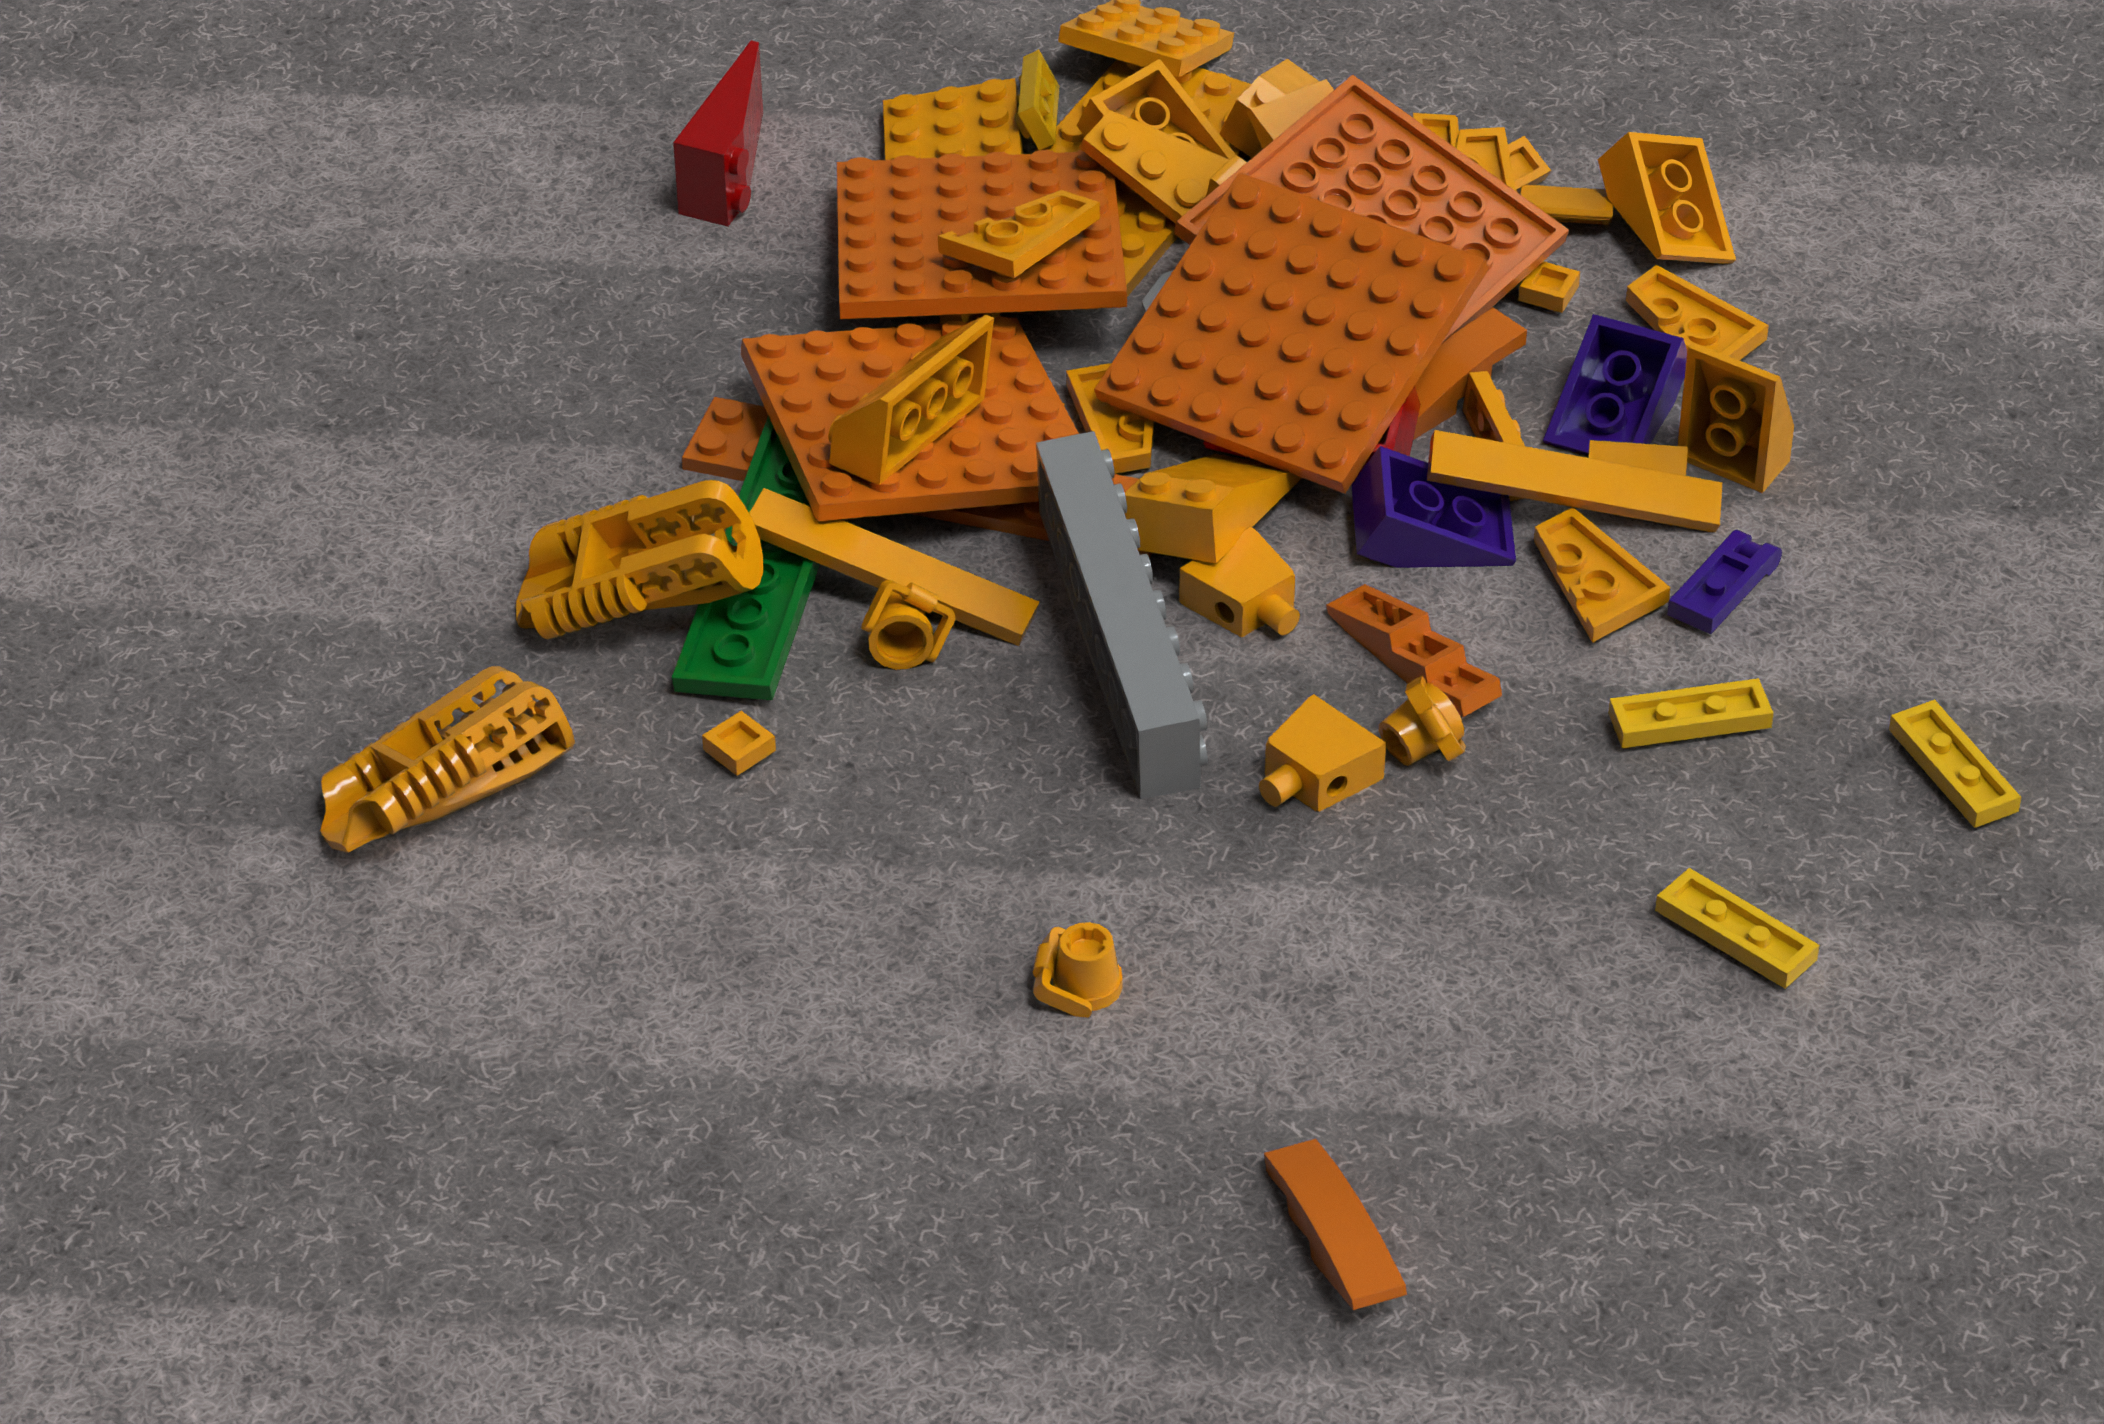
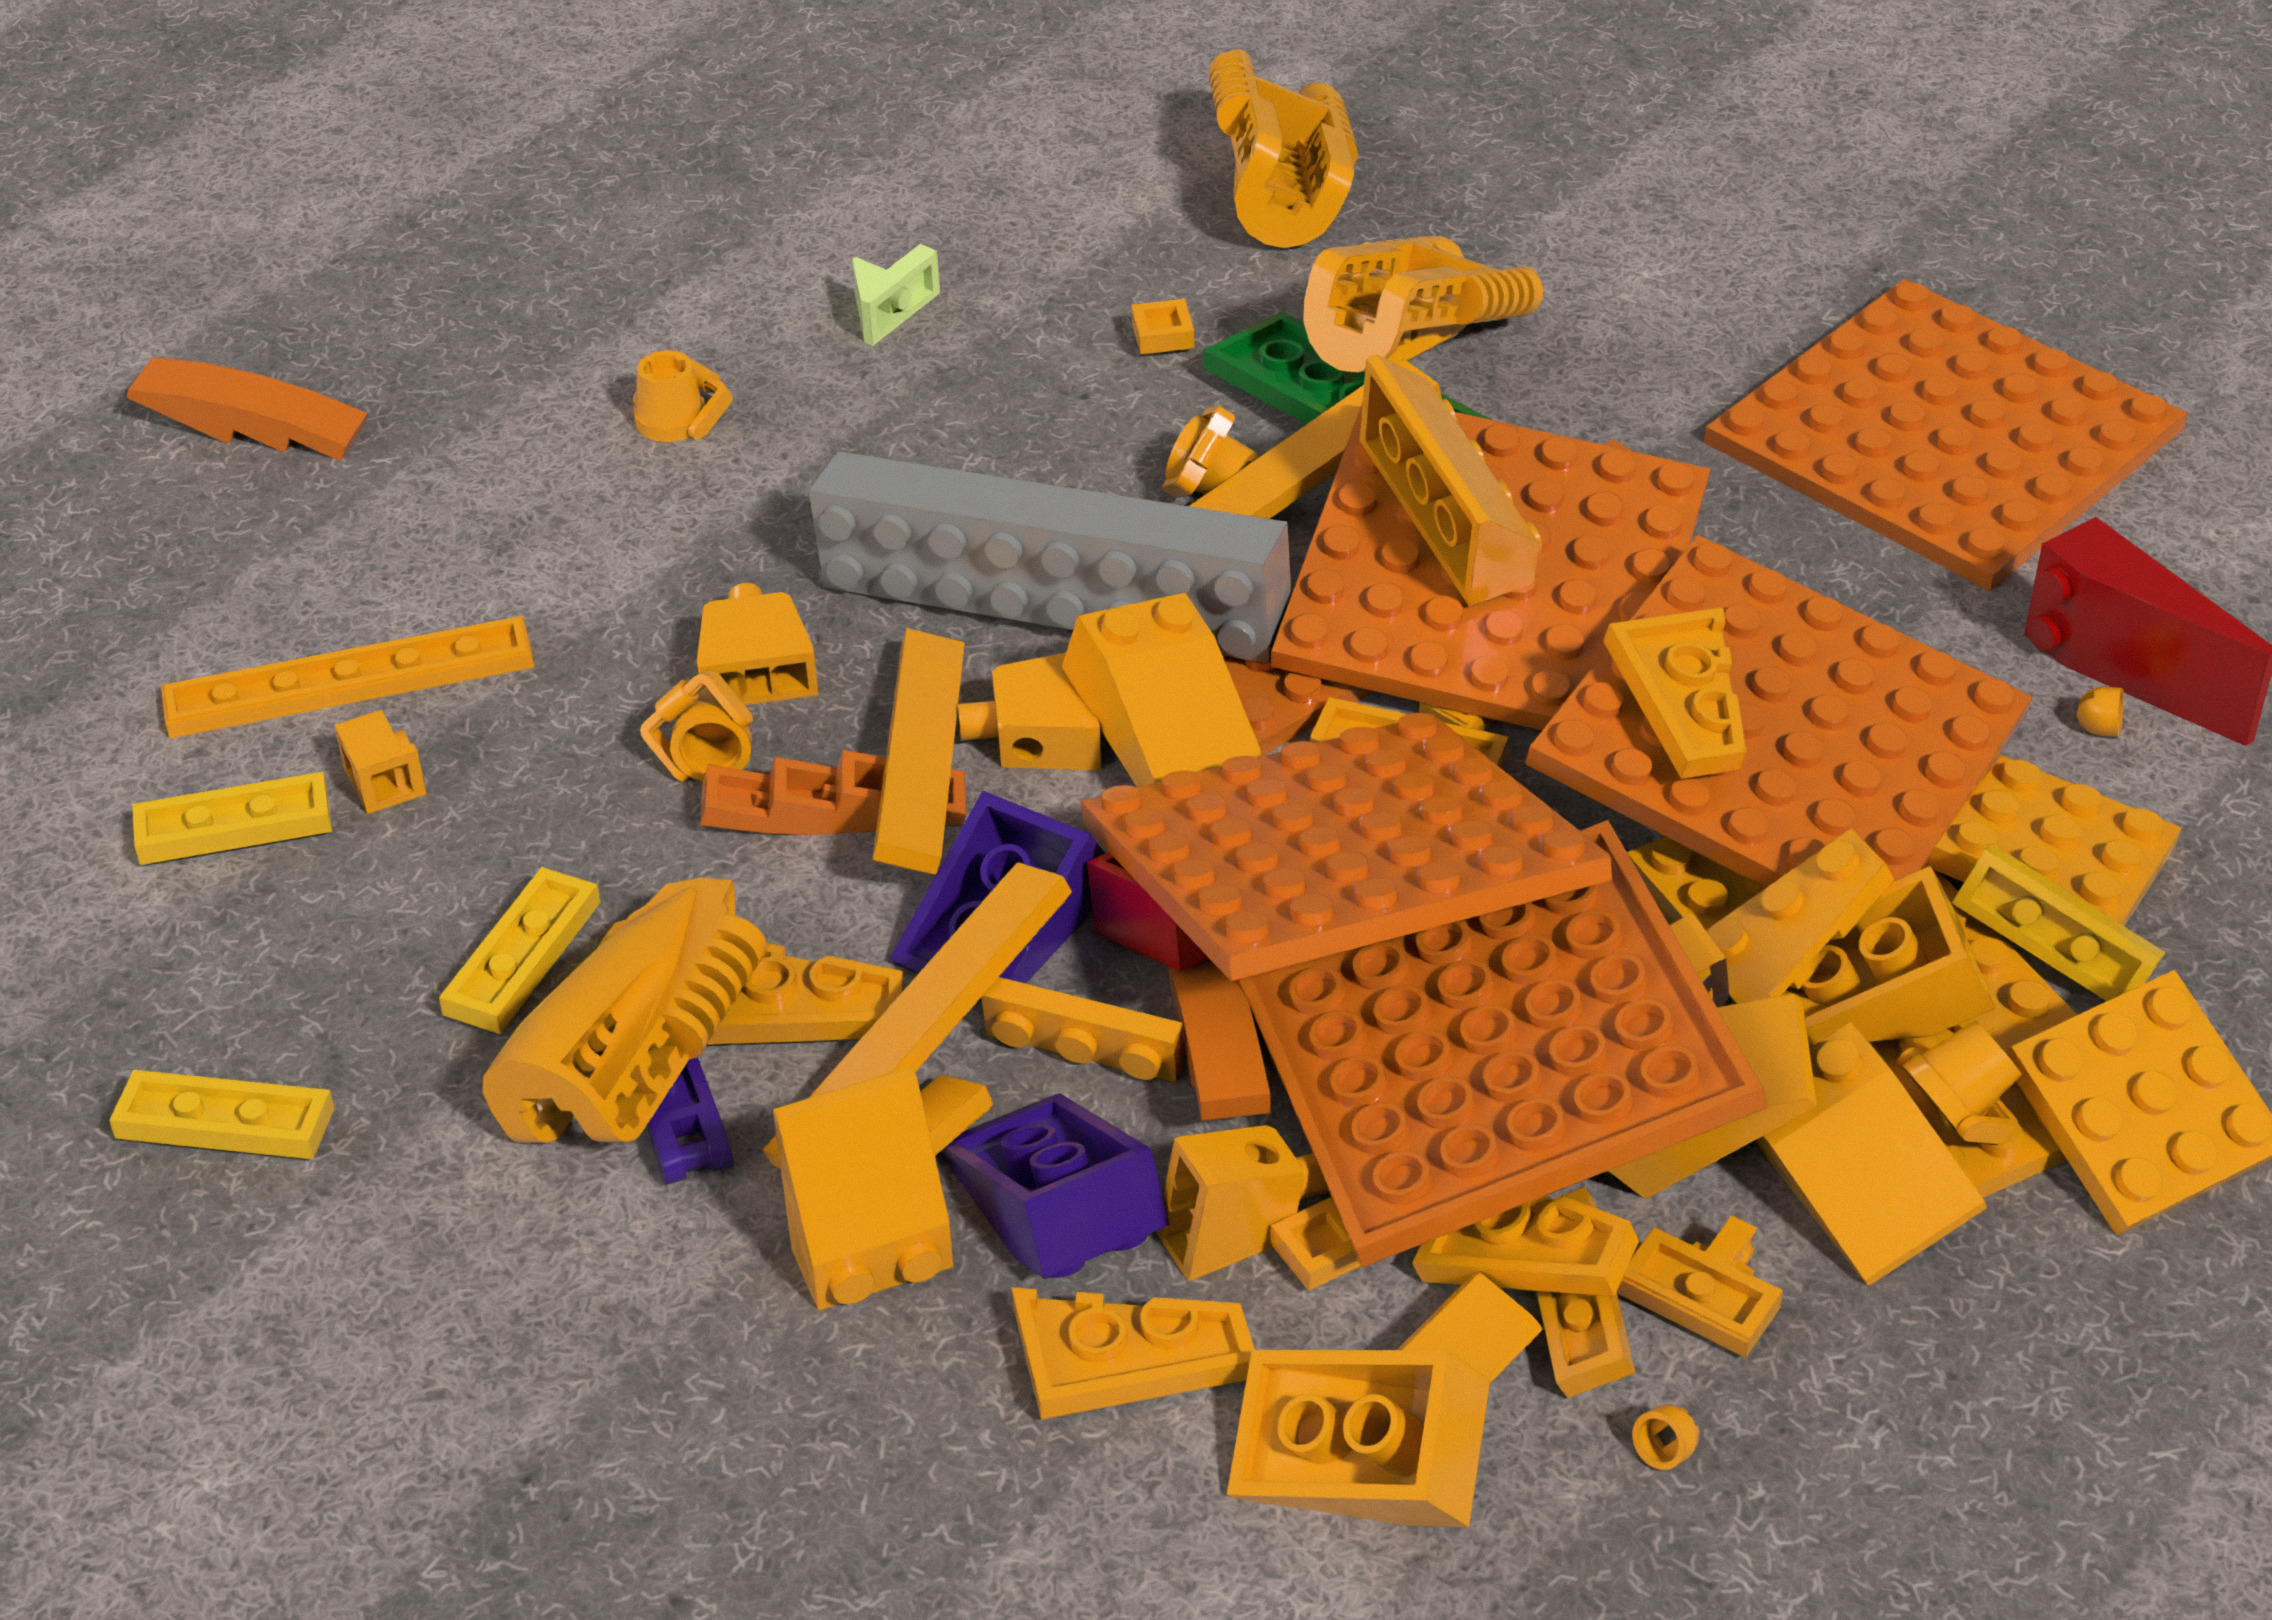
camera: 125 degrees right, 0 degrees up
none -> light orange tile [161,616,534,738]
none -> light orange brick [334,709,427,814]
none -> light orange connector [483,877,768,1143]
none -> yellowish green slope [852,244,940,346]
none -> light orange tile [872,628,965,875]
none -> light orange torso [1156,1125,1328,1282]
none -> light orange hinge [1632,1404,1700,1470]
none -> orange plate [1704,278,2188,591]
none -> light orange piece [1897,1021,2022,1144]
none -> light orange hinge [2076,687,2124,737]

